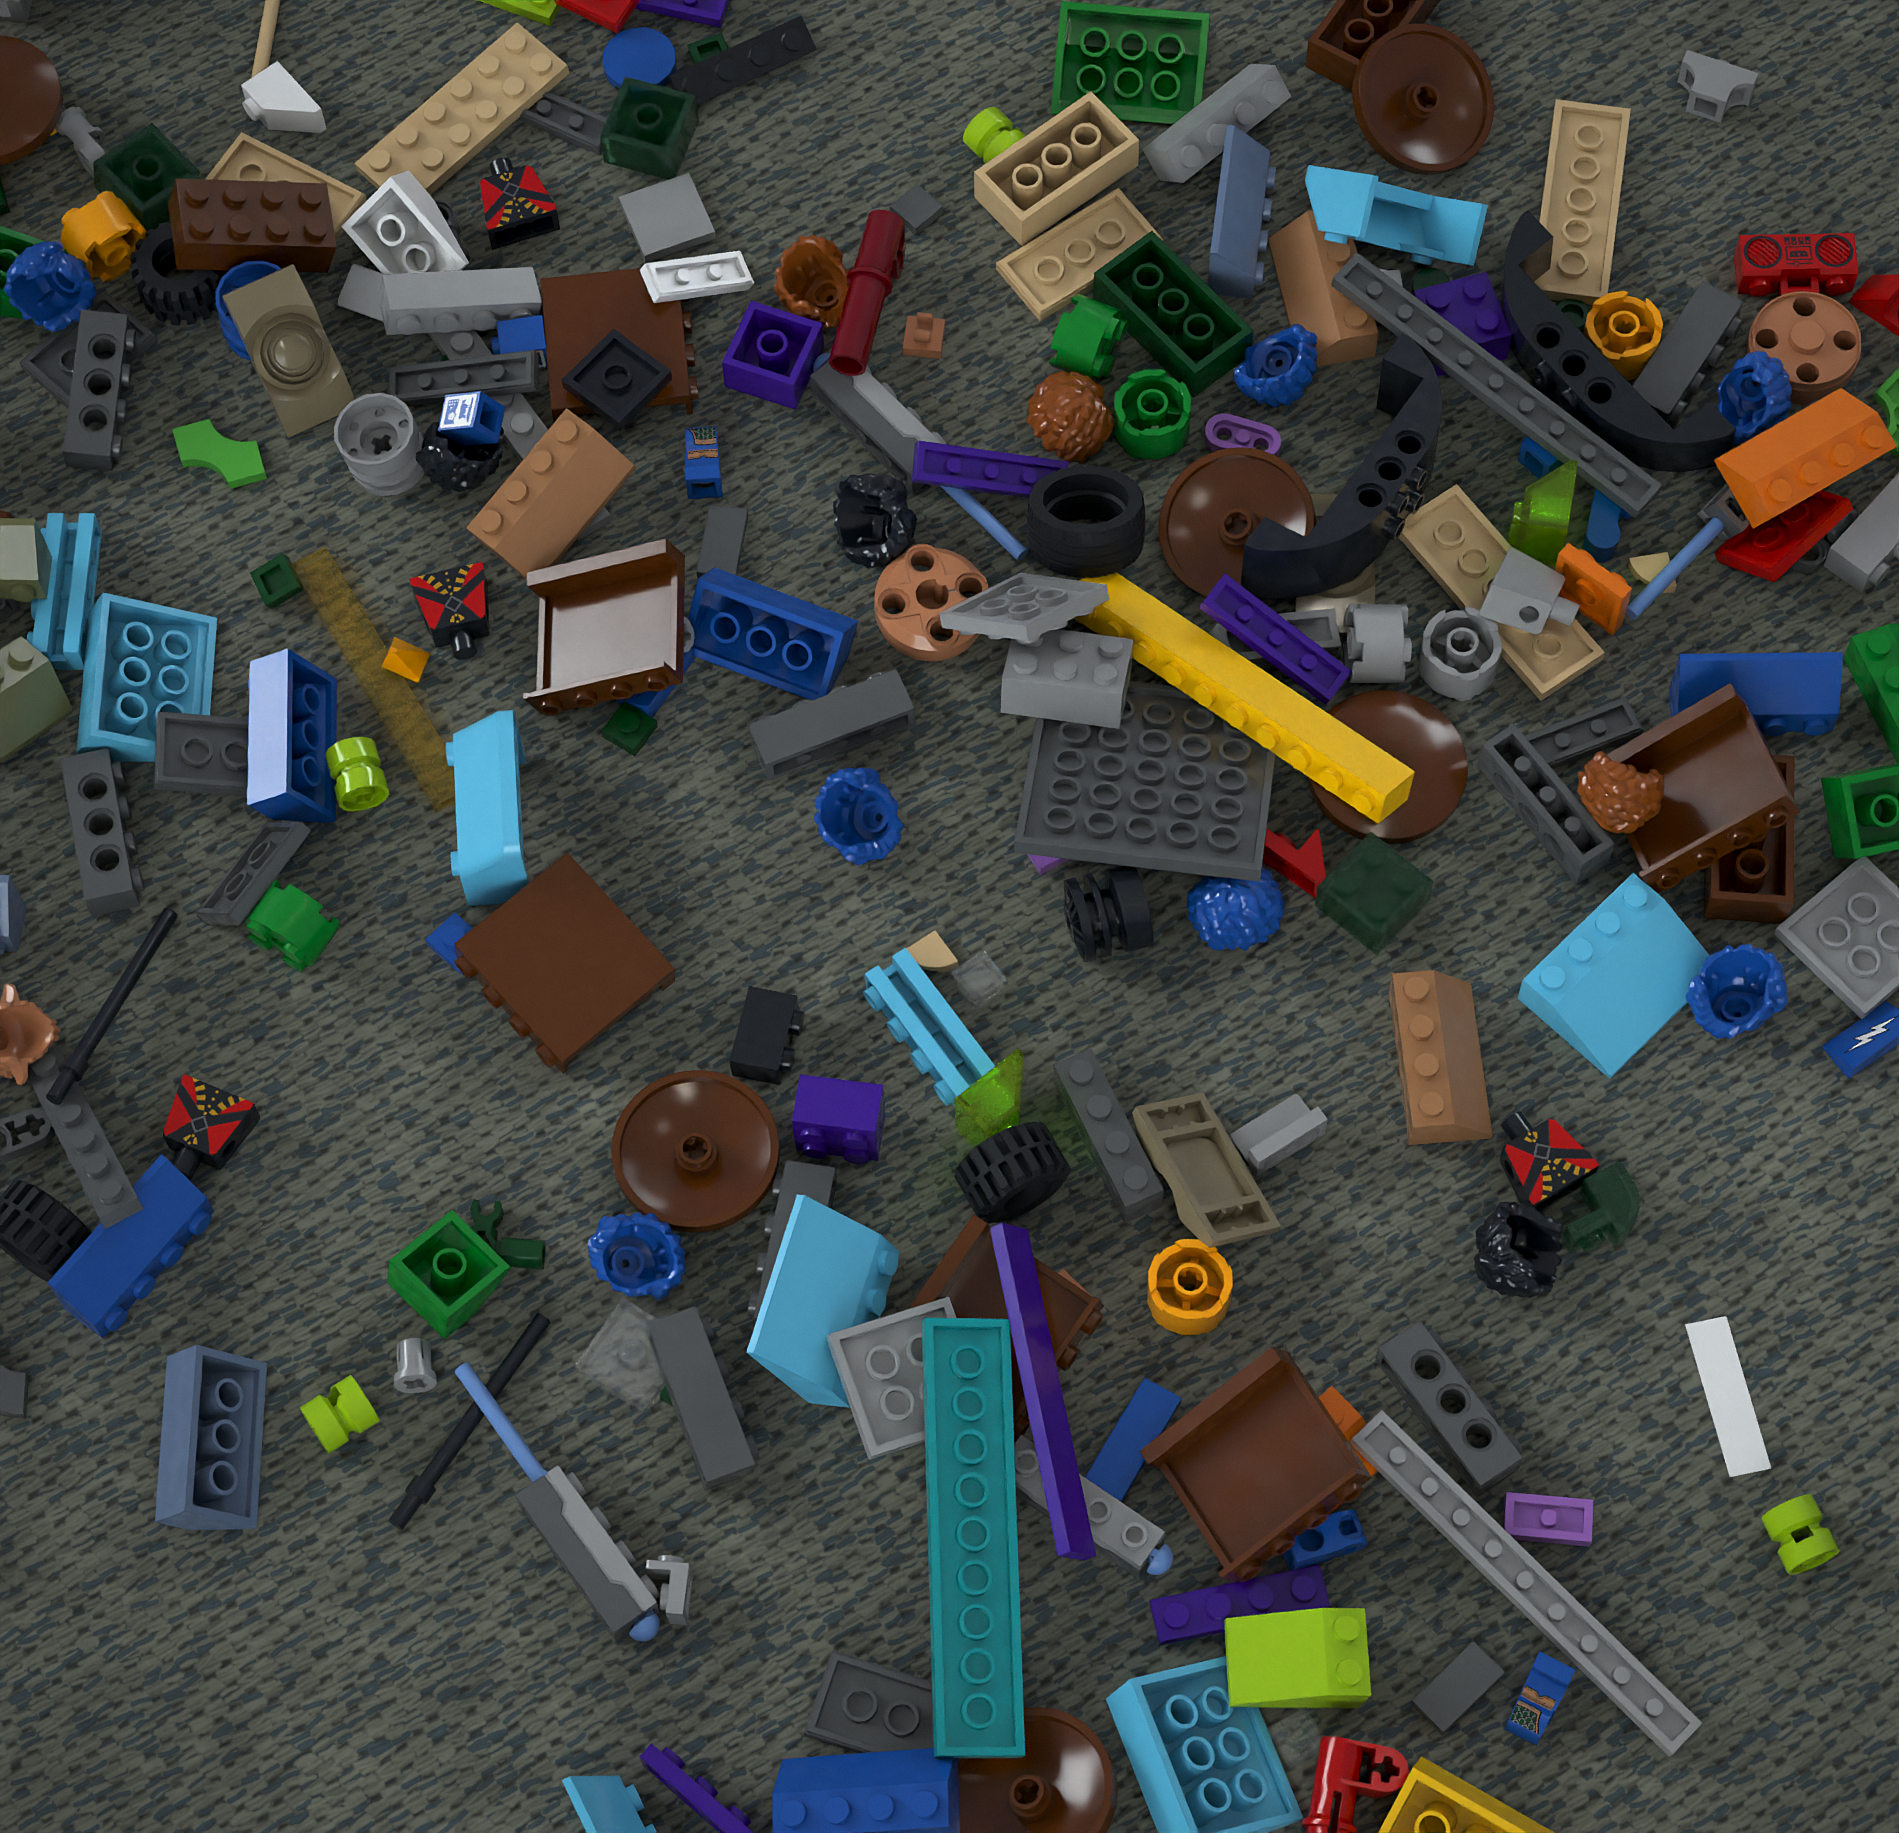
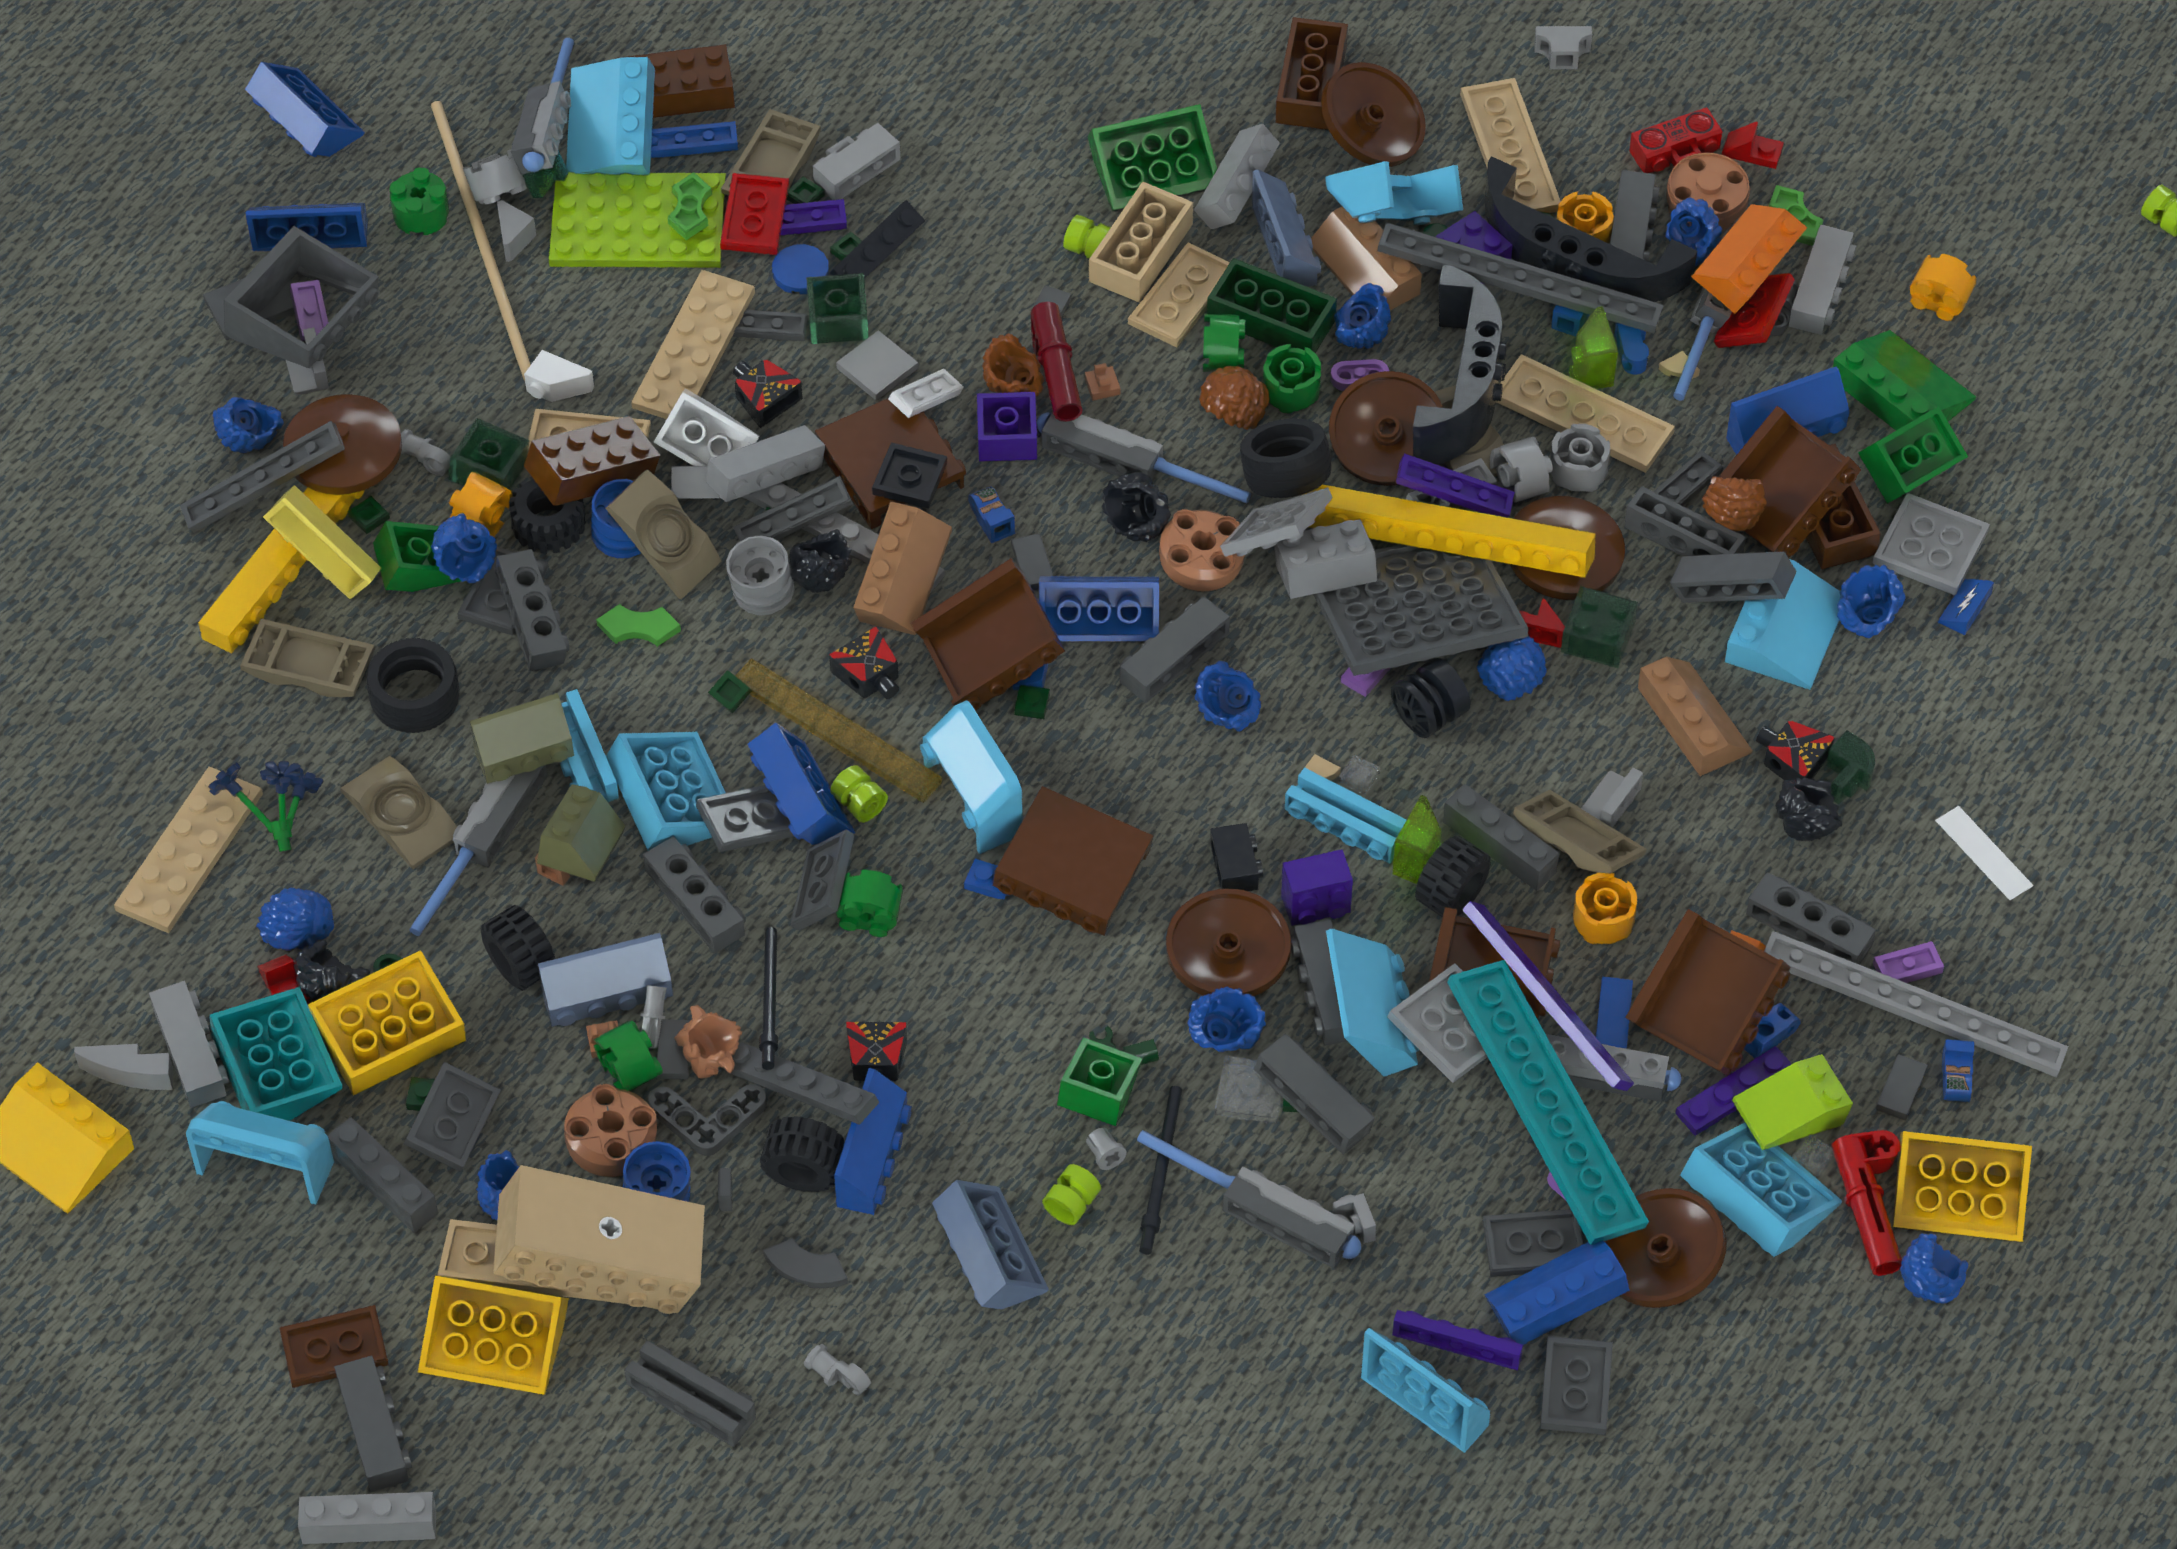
camera: 25 degrees left, 10 degrees down
light orange slope [382,637,431,683] -> none
blue brick [438,391,505,446] -> none
blue brick [491,315,548,368] -> none
dark purple plate [912,441,1069,498] -> none
light grey torso [1478,547,1580,634] -> none
orange plate [1555,543,1632,636] -> none
lime wheel [1761,1494,1840,1575] -> none
none -> dark grey brick [1670,552,1797,603]

